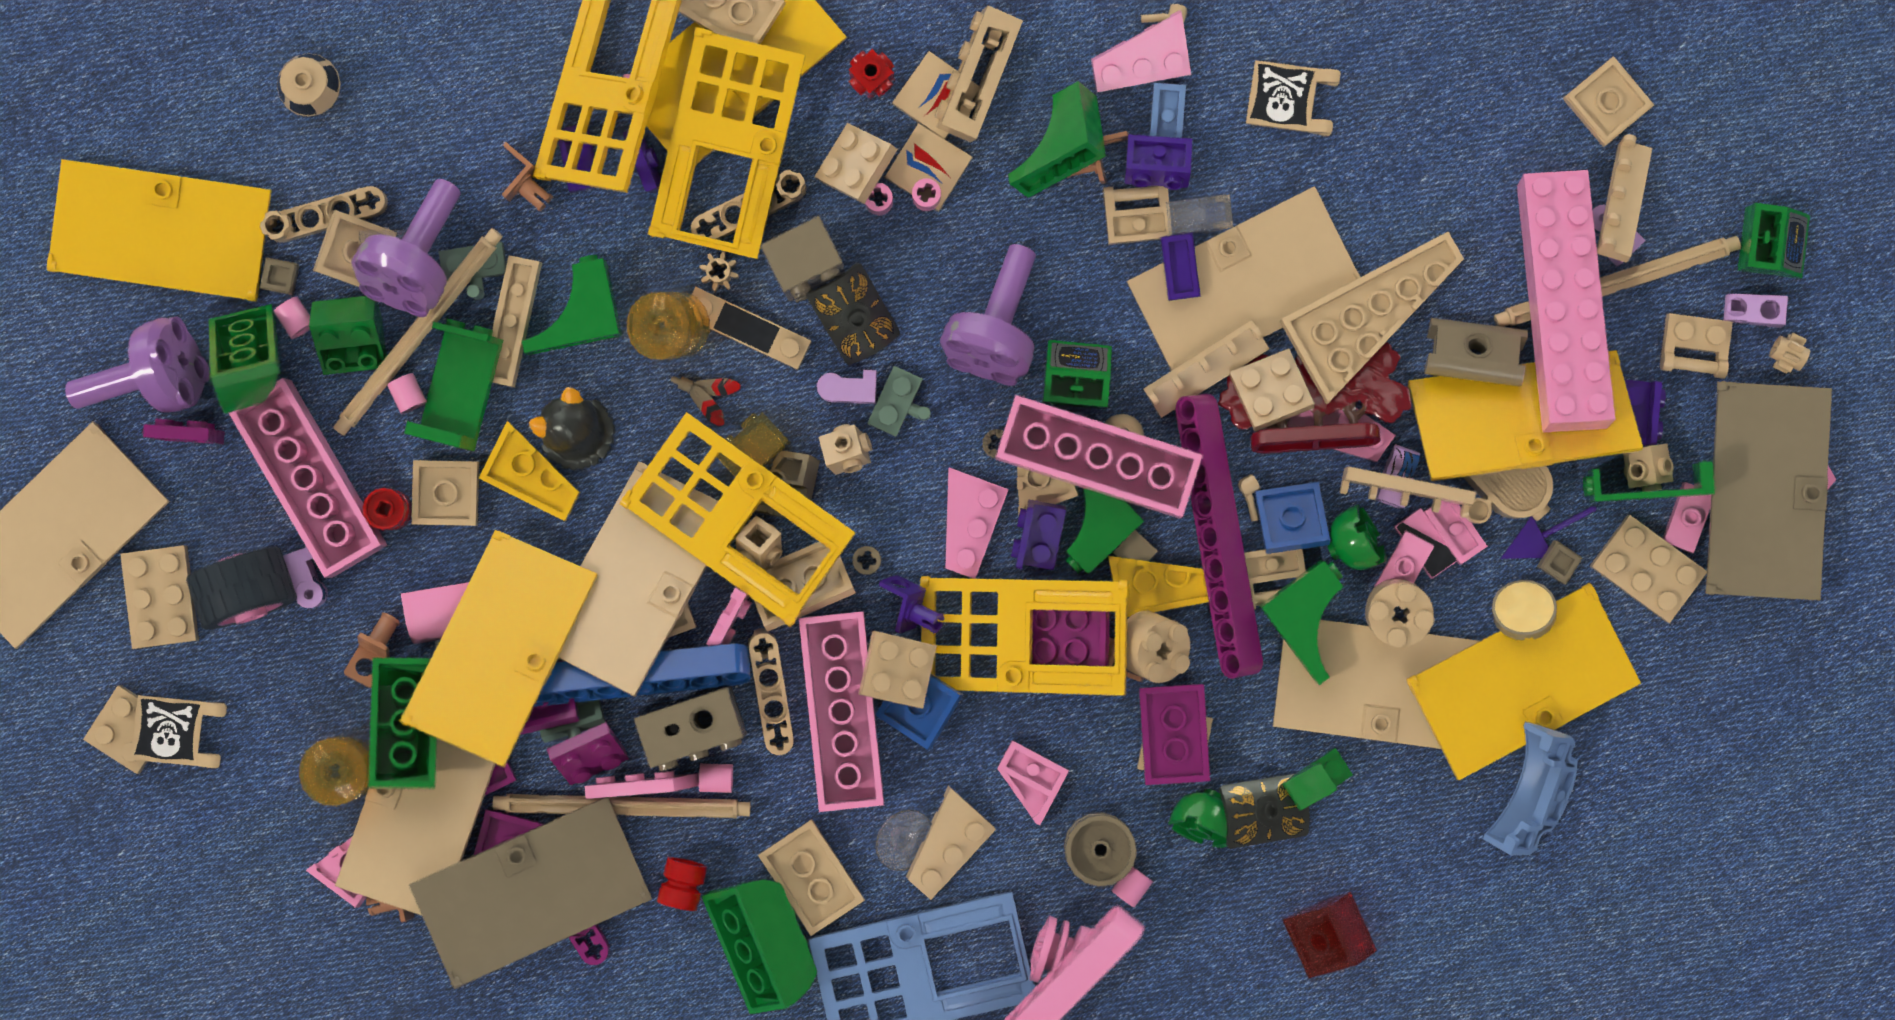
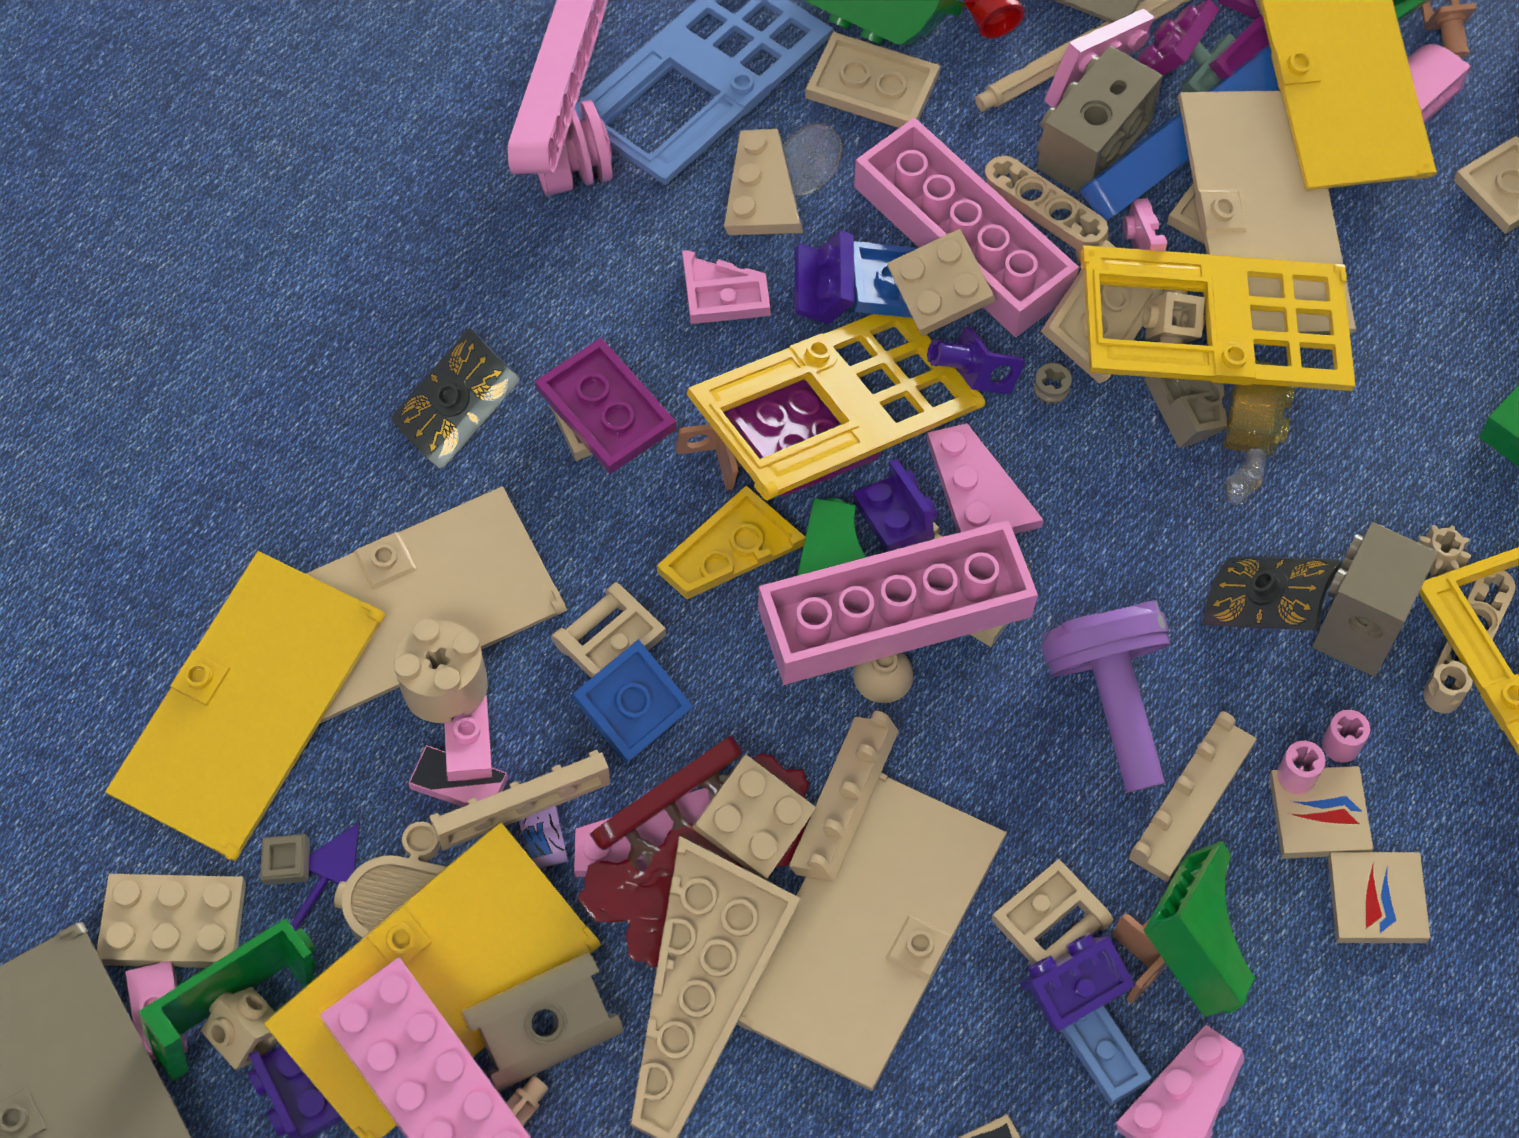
camera: 150 degrees right, 25 degrees down
yellow wing [479,421,580,521] -> none
pearl dark grey hair [529,387,615,471] -> none
clear yellow wheel [627,292,710,360] -> none
piece [671,376,741,426] -> none
plate [682,287,812,370] -> none
bright pink gear [699,763,733,793] -> none
tan plate [815,123,898,204] -> none
lavender leg [817,370,877,404] -> none
tan brick [819,424,872,475] -> none
red brick [848,48,895,100] -> none
sand green plate [867,366,930,437] -> none
tan brick [935,6,1023,142] -> none
green slope [1042,340,1112,410] -> none
dark tan wheel [1063,812,1137,887] -> none
bright pink gear [1111,867,1153,908] -> none
dark tan tile [1113,530,1158,561] -> none
tan brick [1126,611,1190,683] -> none
dark purple tile [1160,233,1201,301] -> none
clear slope [1166,194,1234,235] -> none
green cylinder [1168,789,1227,848] -> none
magenta beam [1175,394,1263,679] -> none
tan hand [1238,474,1261,521] -> none
green arch [1259,560,1343,685] -> none
green slope [1282,748,1353,811] -> none
clear red slope [1282,892,1377,978] -> none
green cylinder [1327,504,1387,570] -> none
bright pink plate [1423,501,1488,565] -> none
medium blue windscreen [1483,721,1578,856] -> none
pearl gold tile [1492,580,1557,640] -> none
none -> dark purple bracket [794,230,855,325]
none -> tan hinge [1129,712,1257,883]
none -> clear arm [1224,449,1266,504]

